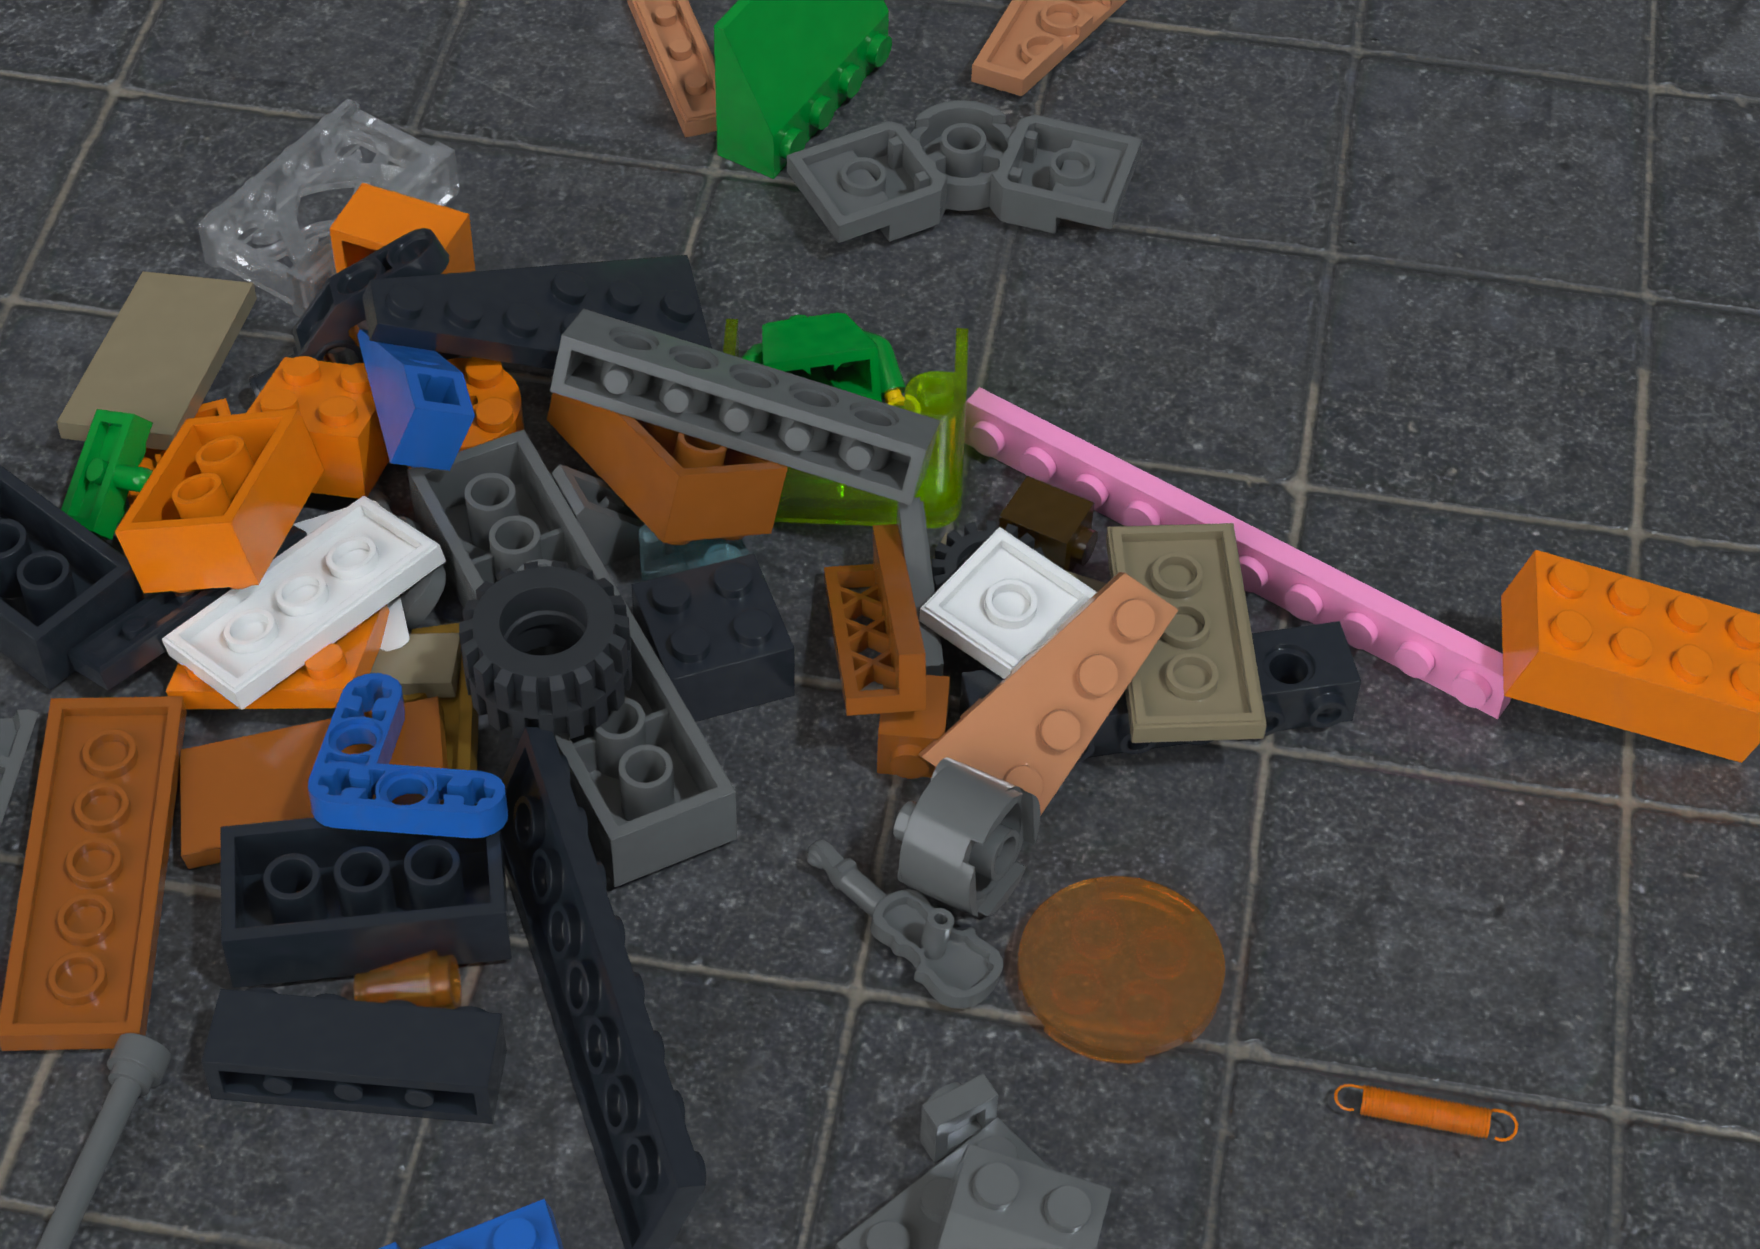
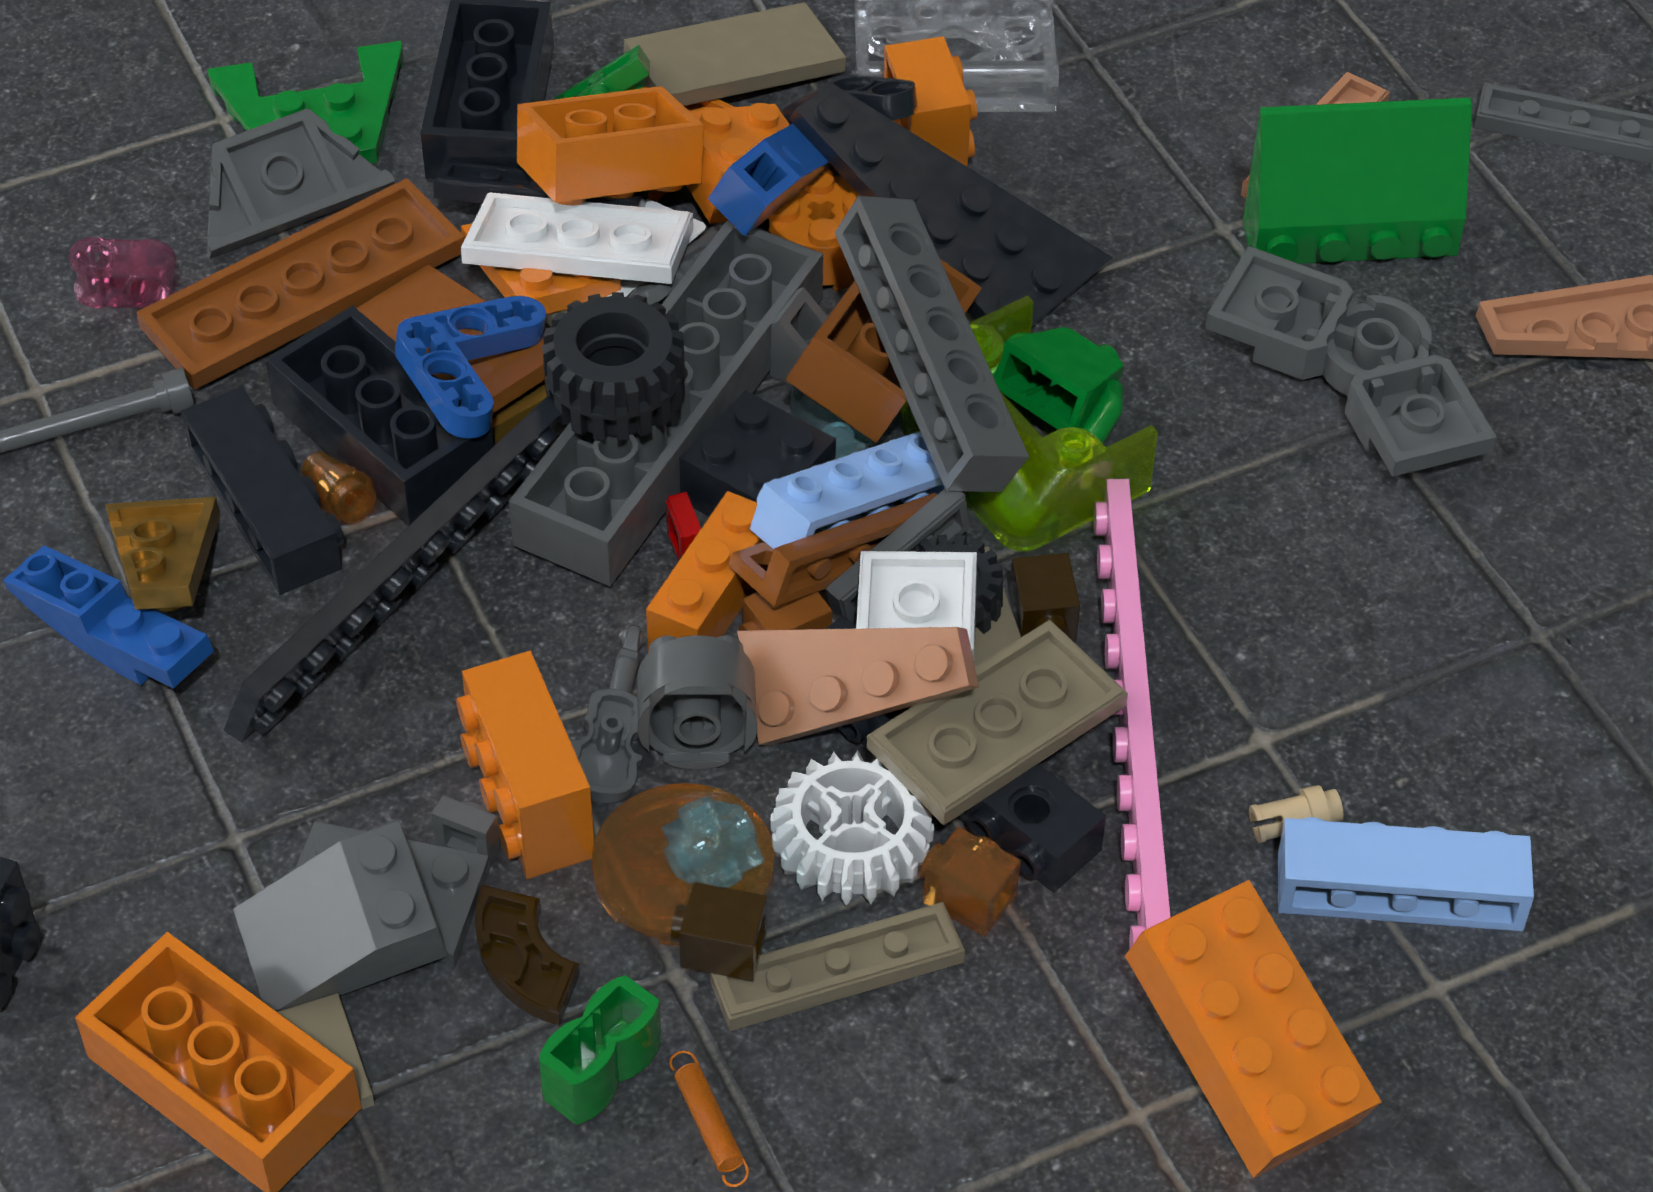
camera: 55 degrees right, 0 degrees up
none -> pearl gold wing [105,497,220,611]
none -> orange brick [456,650,595,880]
none -> dark brown tile [475,884,580,1026]
none -> green brick [539,975,661,1125]
none -> orange brick [646,491,768,652]
none -> clear light blue brick [662,797,764,888]
none -> red tile [666,492,701,562]
none -> dark brown brick [671,882,767,981]
none -> dark tan tile [710,902,965,1031]
none -> light blue brick [750,431,945,549]
none -> white gear [771,750,934,906]
none -> clear orange brick [920,827,1021,937]
none -> tan animal [1249,785,1344,843]
none -> light blue brick [1278,817,1534,931]

